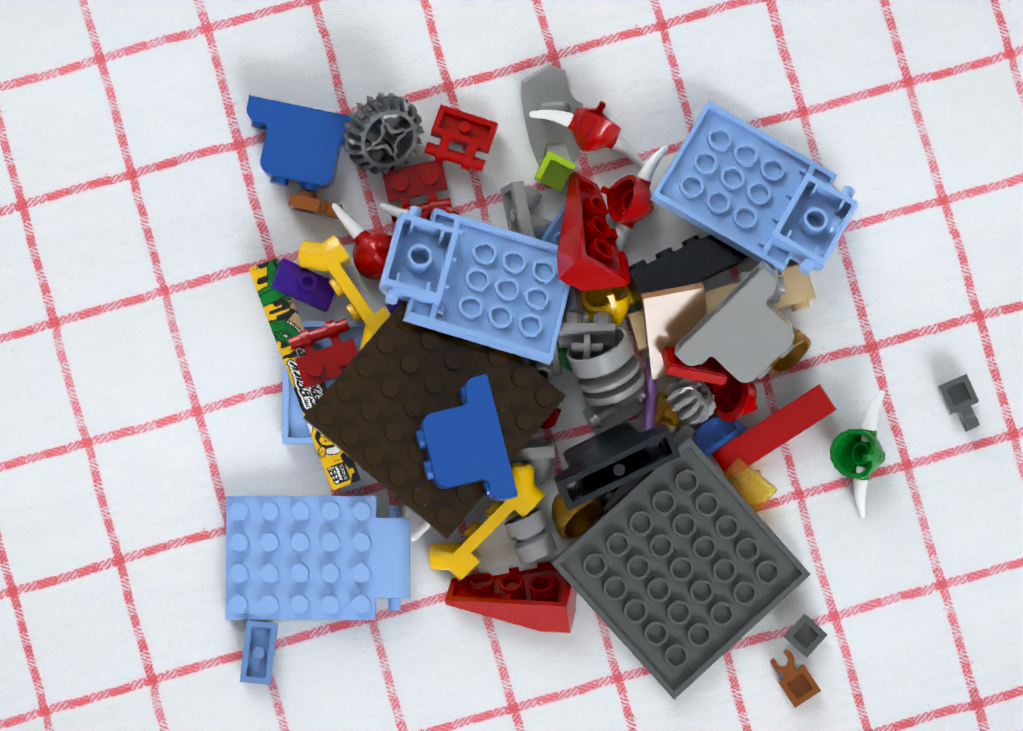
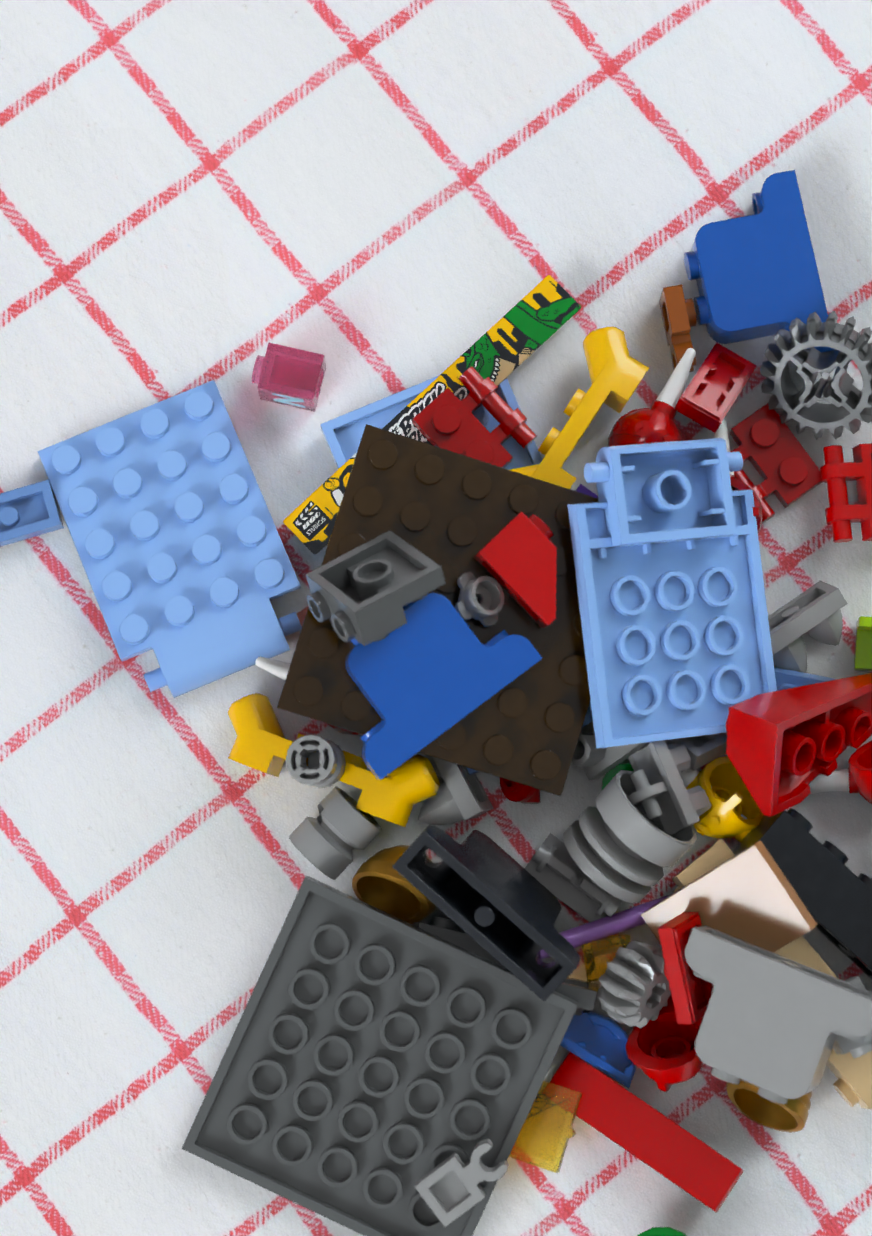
camera: 70 degrees right, 5 degrees down
dark purple plate [270,258,335,312] -> none
red wedge [445,562,577,633] -> none
none -> clear pink brick [252,343,326,412]
none -> light grey wheel [286,735,346,788]
none -> dark grey plate [305,531,446,646]
none -> light grey plate [414,1139,509,1227]
none -> light grey plate [455,572,504,627]
none -> red slope [474,511,557,628]
none -> red plate [674,342,757,433]

